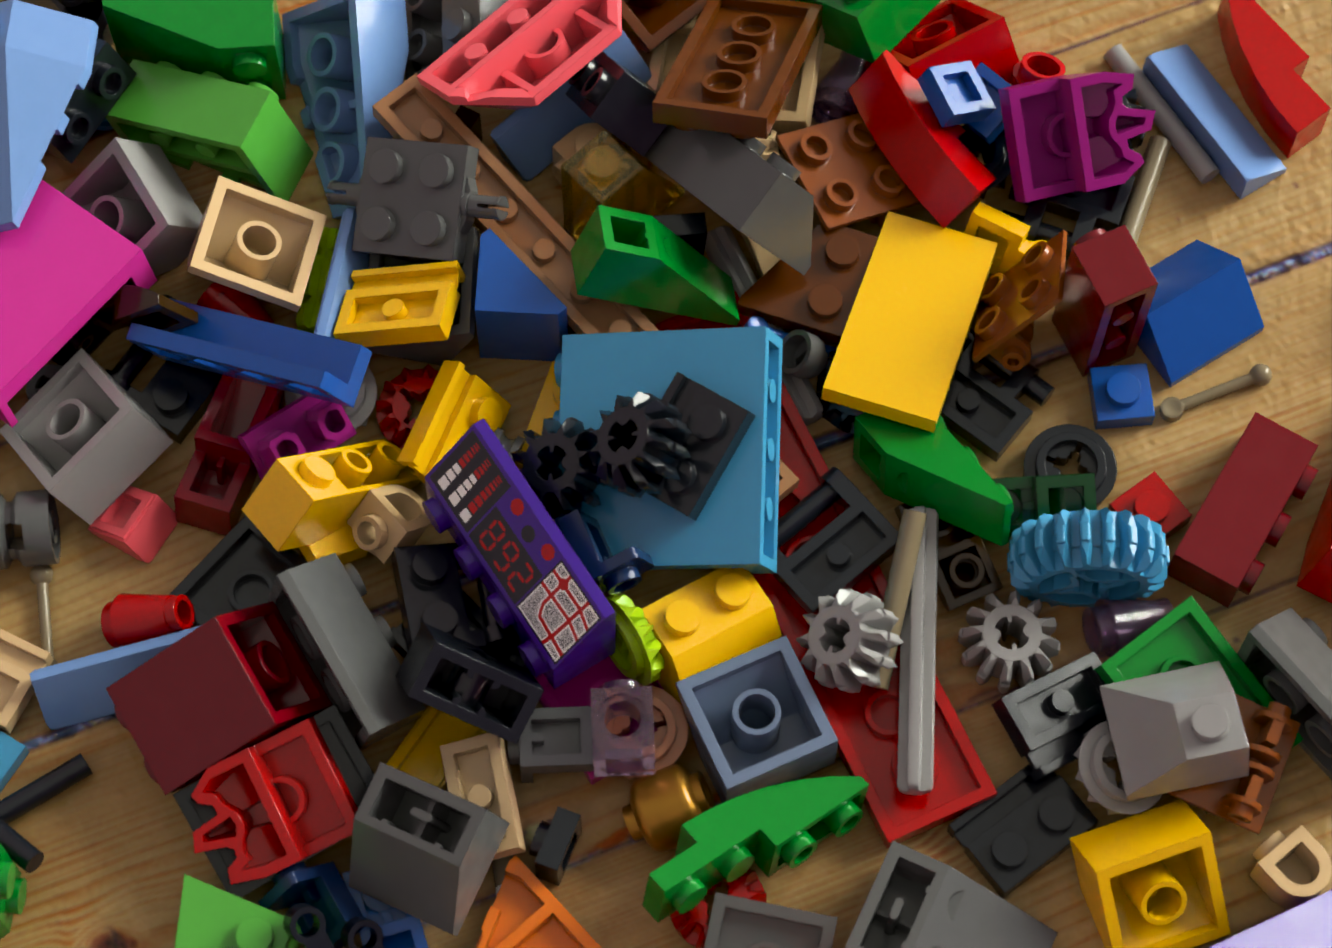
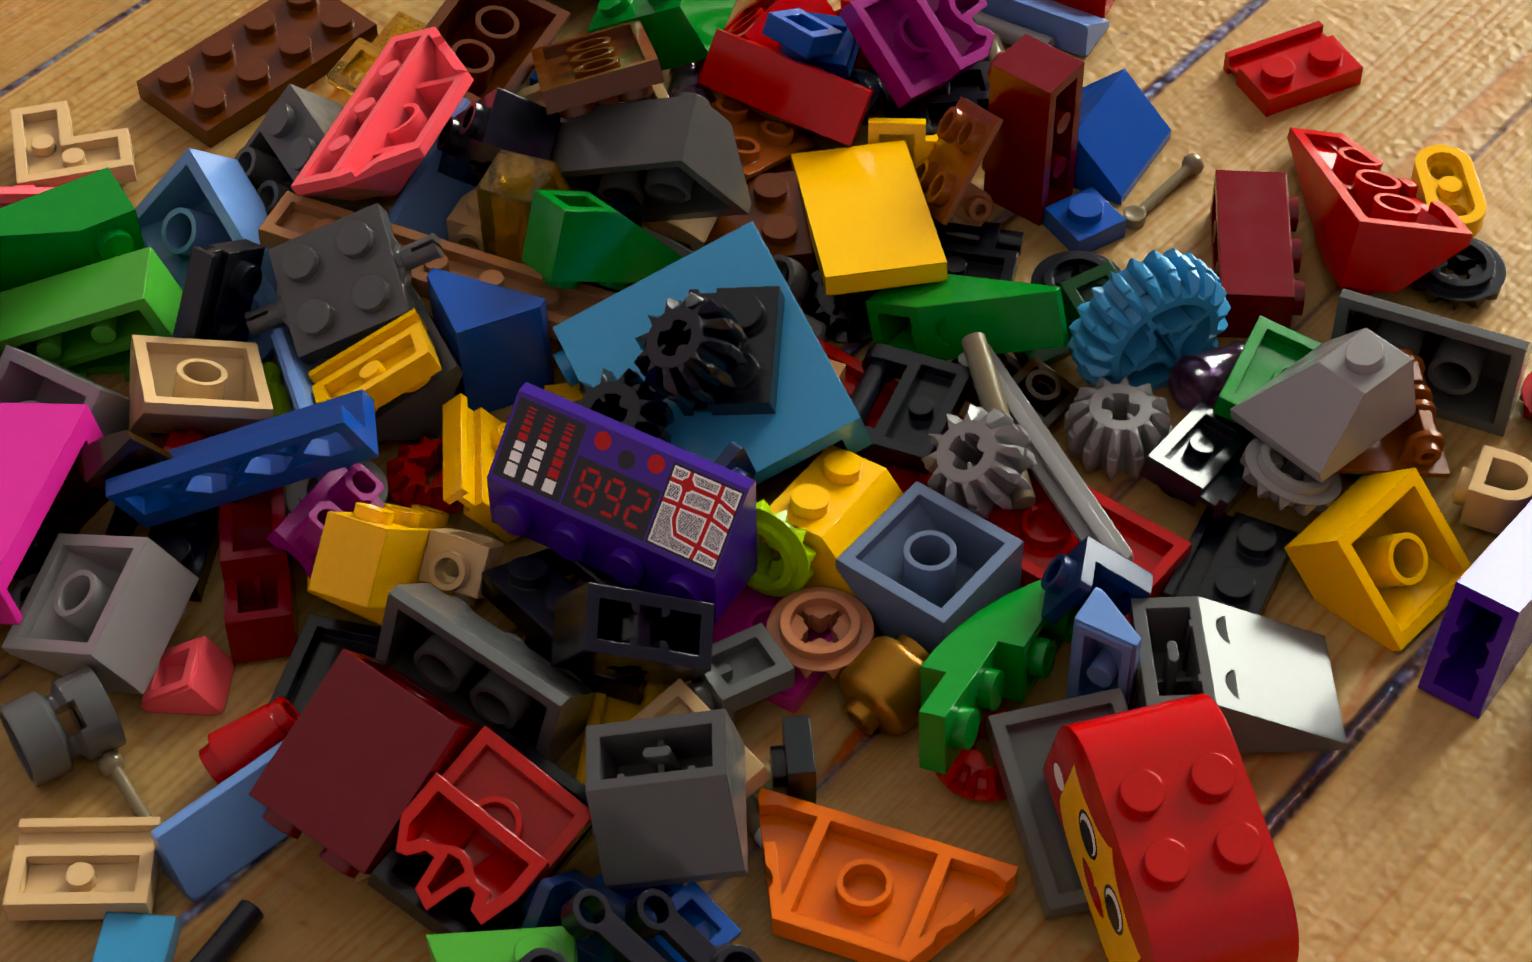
camera: 25 degrees left, 20 degrees down
brick [590,679,656,777] -> none
none -> black plate [173,239,266,342]
none -> dark blue bracket [1041,536,1154,624]
none -> medium blue slope [1066,587,1142,710]

